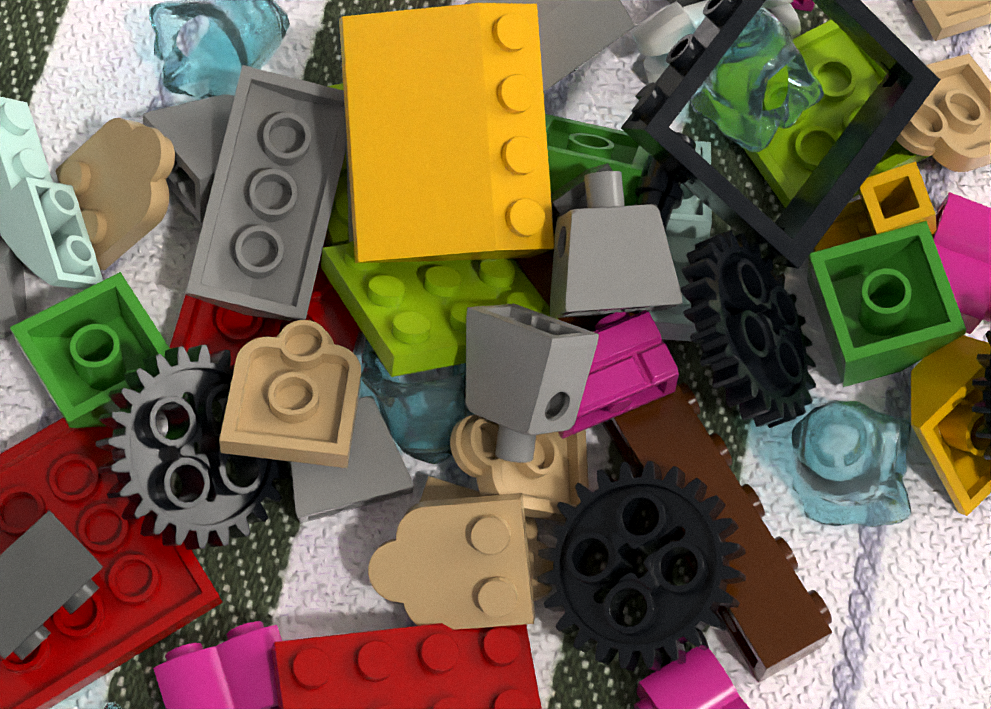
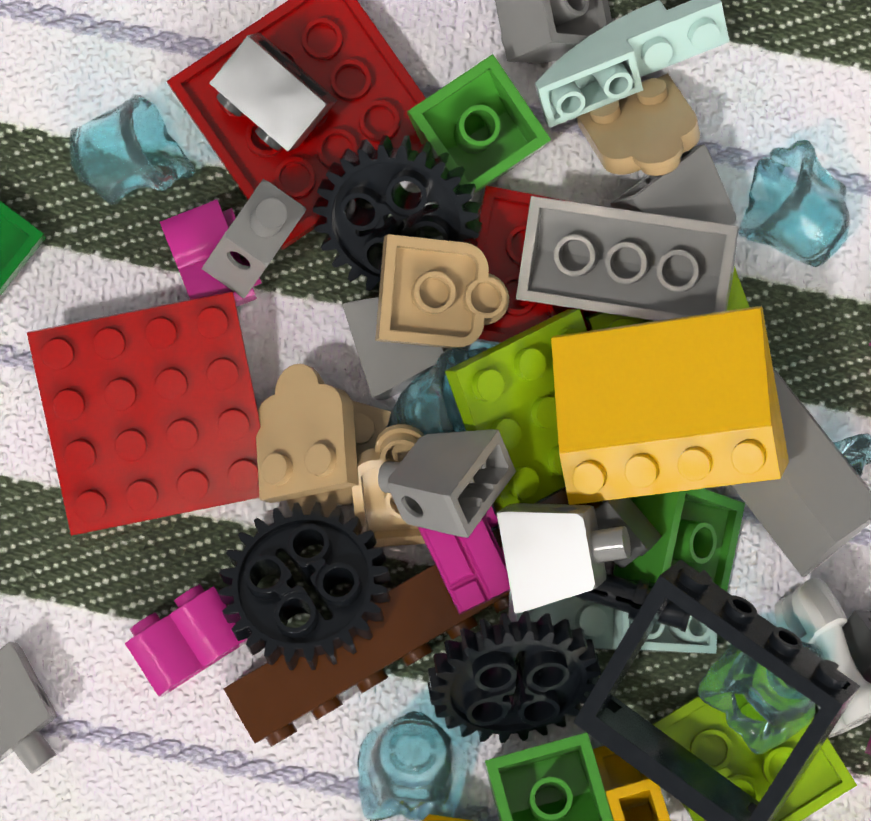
camera: 85 degrees right, 15 degrees up
none -> light grey torso [201,179,307,298]

